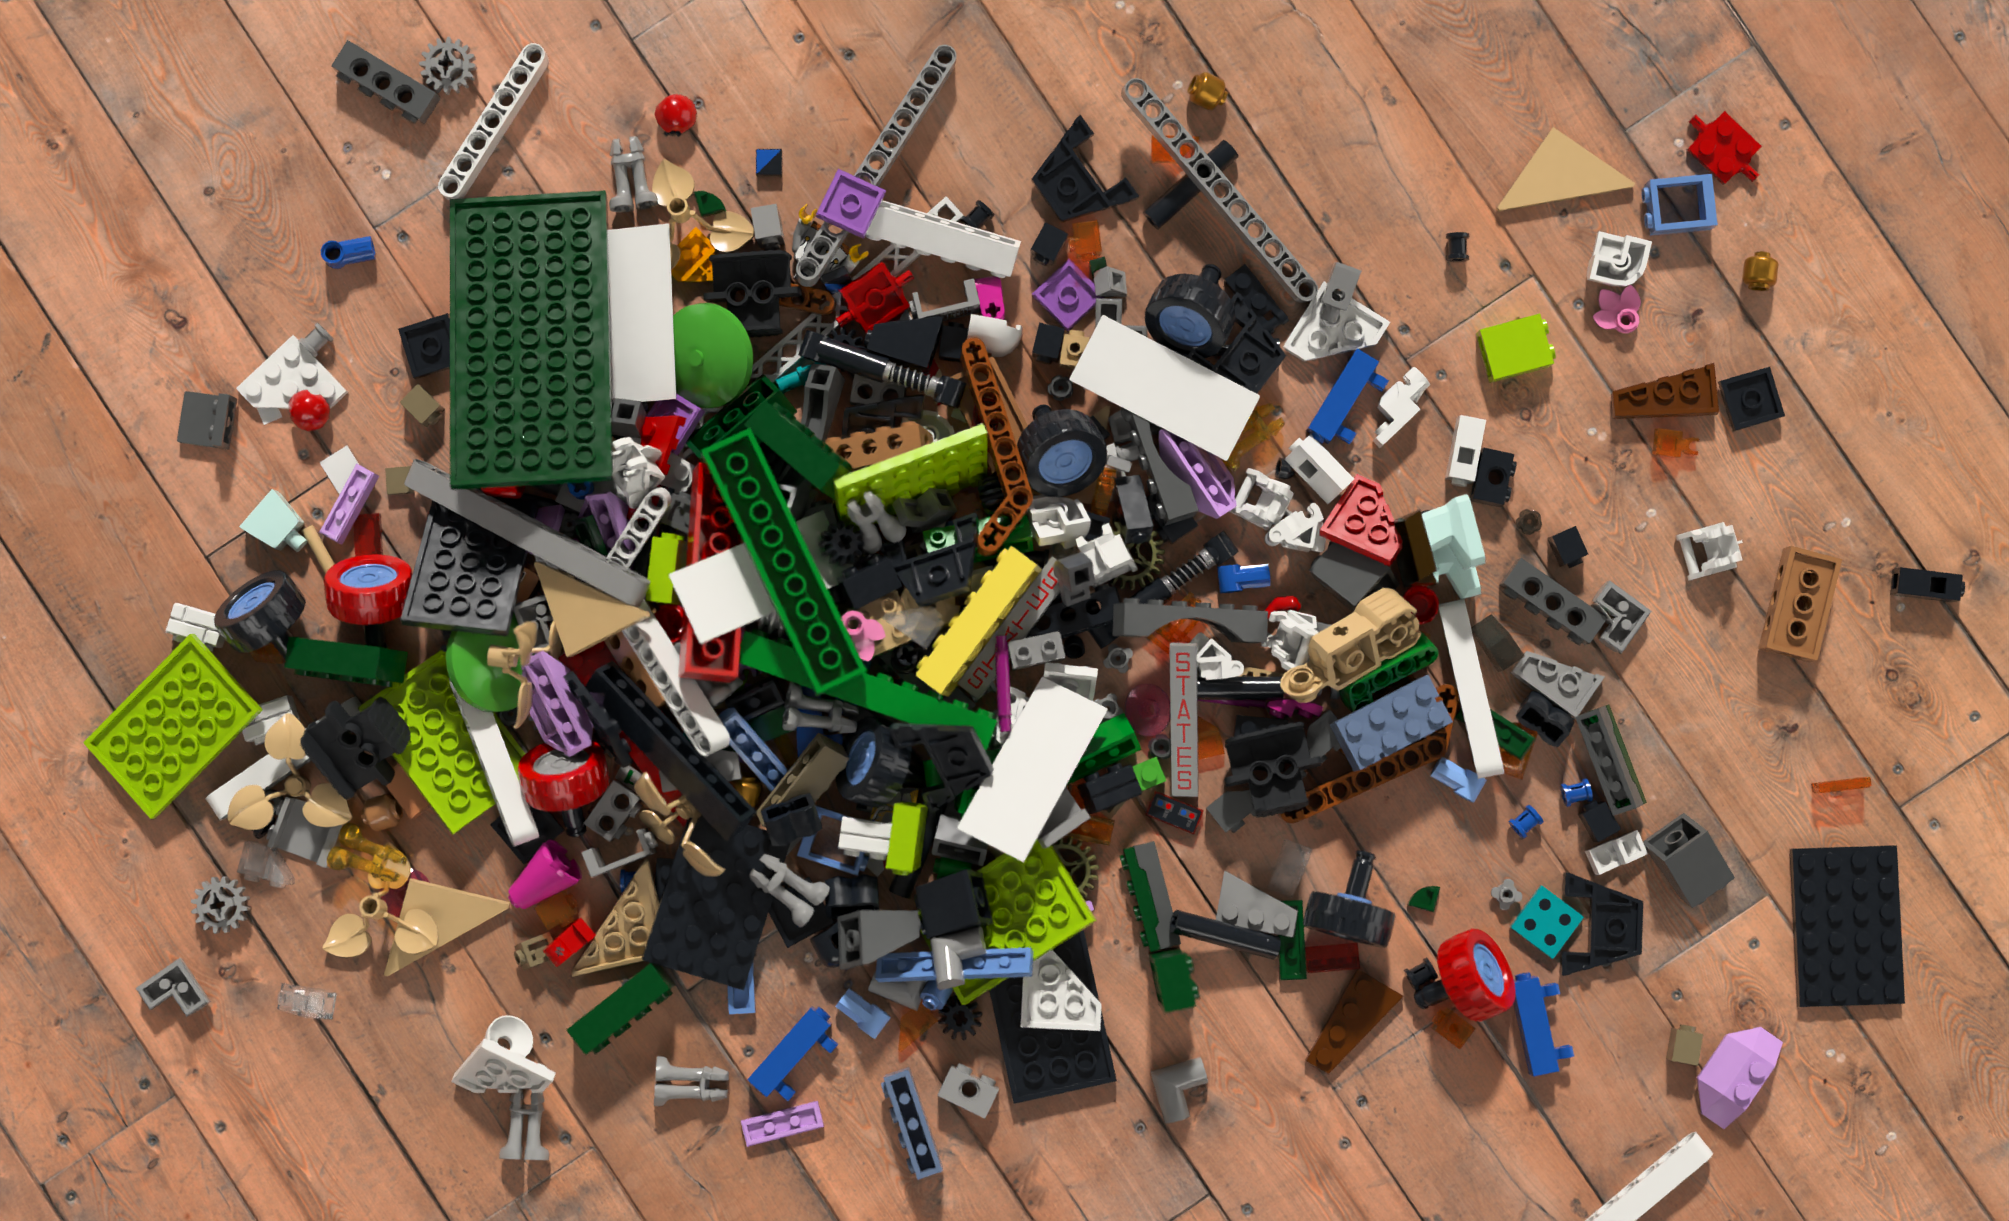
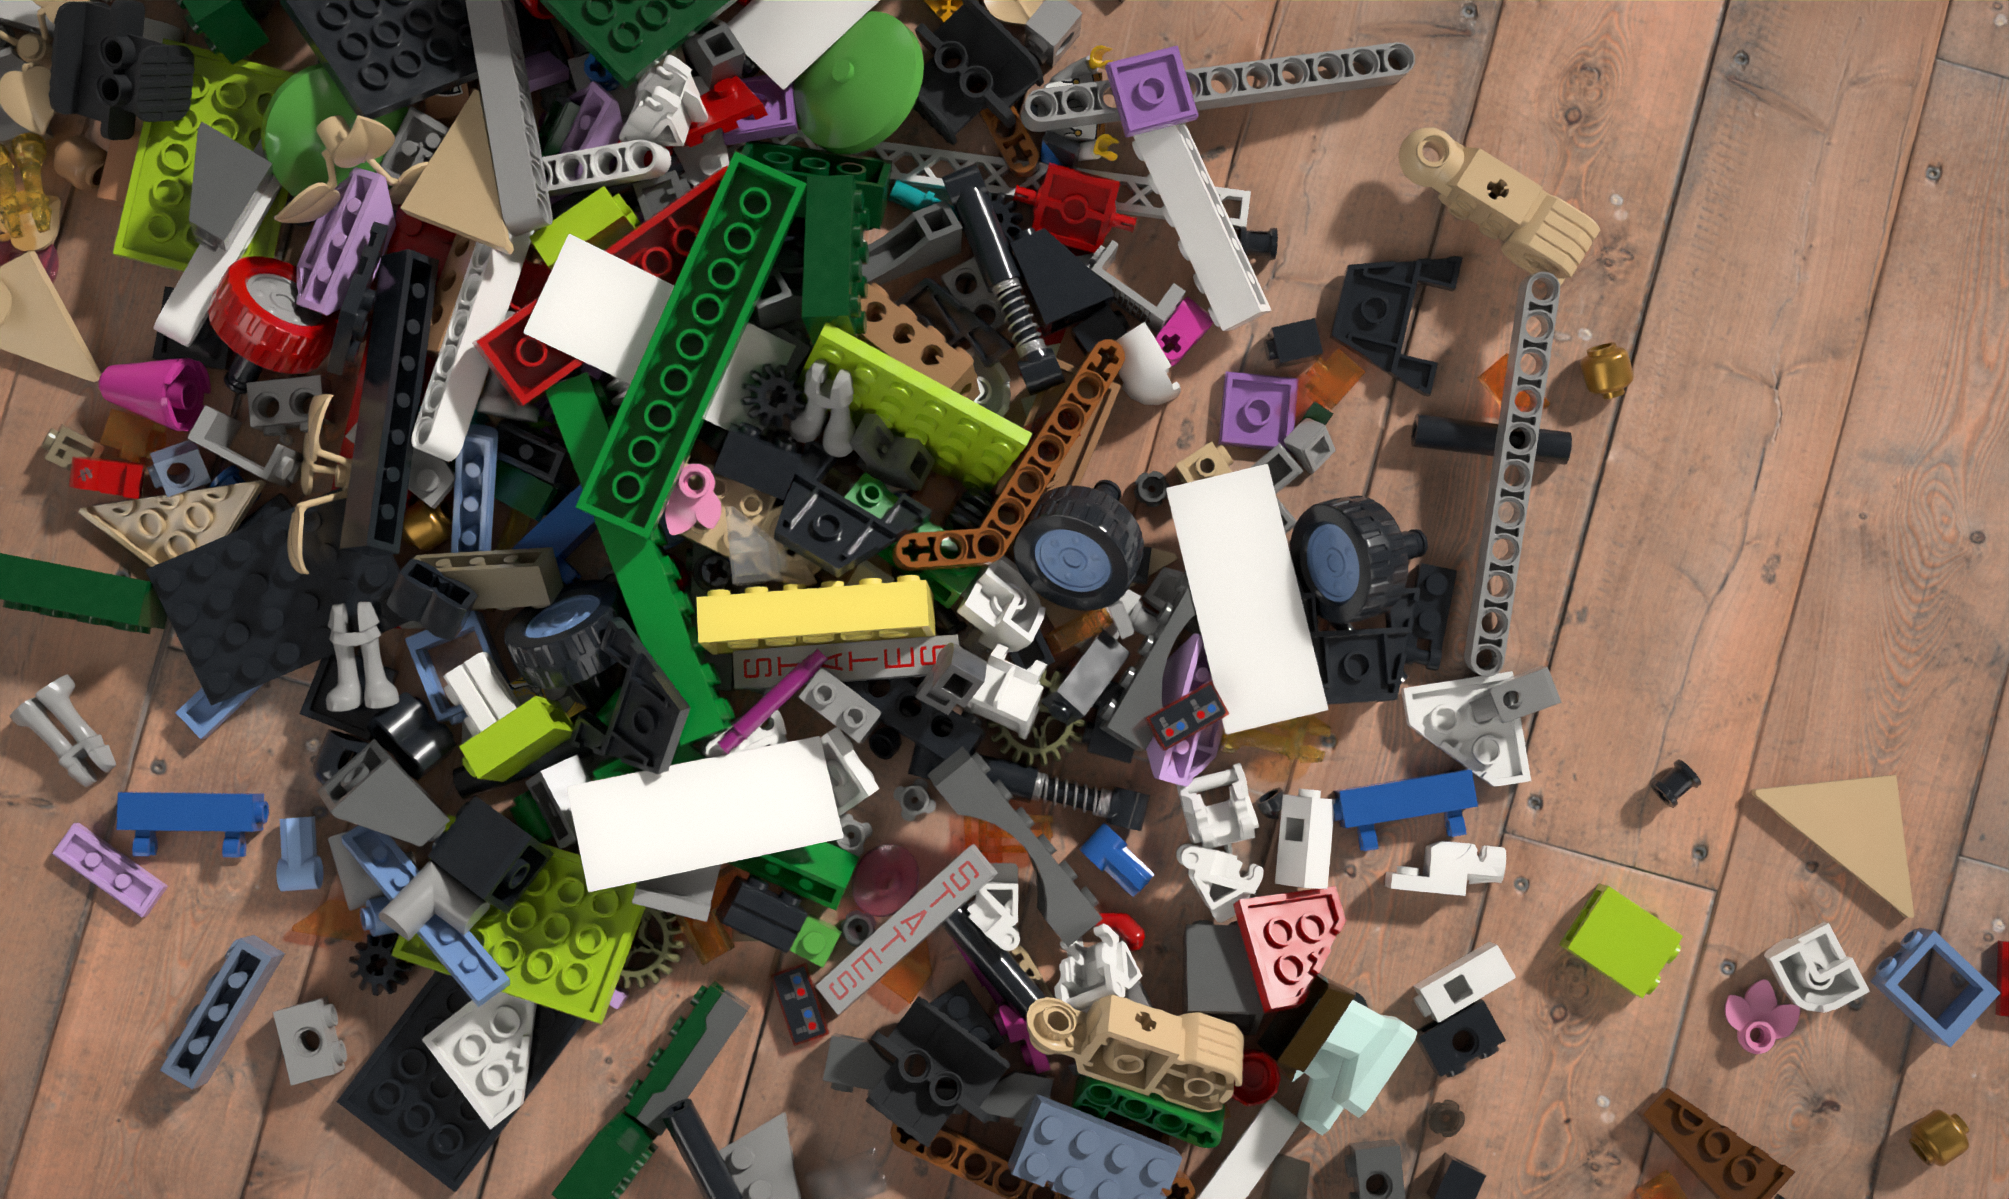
camera: 45 degrees right, 0 degrees up
white sticker [615,765,643,792] -> none
light grey piece [782,682,859,734] -> none
black brick [1032,322,1065,365] -> none
none -> sand blue brick [147,440,211,497]
none -> dark grey slope [189,122,274,252]
none -> tile [1144,681,1229,751]
none -> tan brick [1399,127,1600,286]

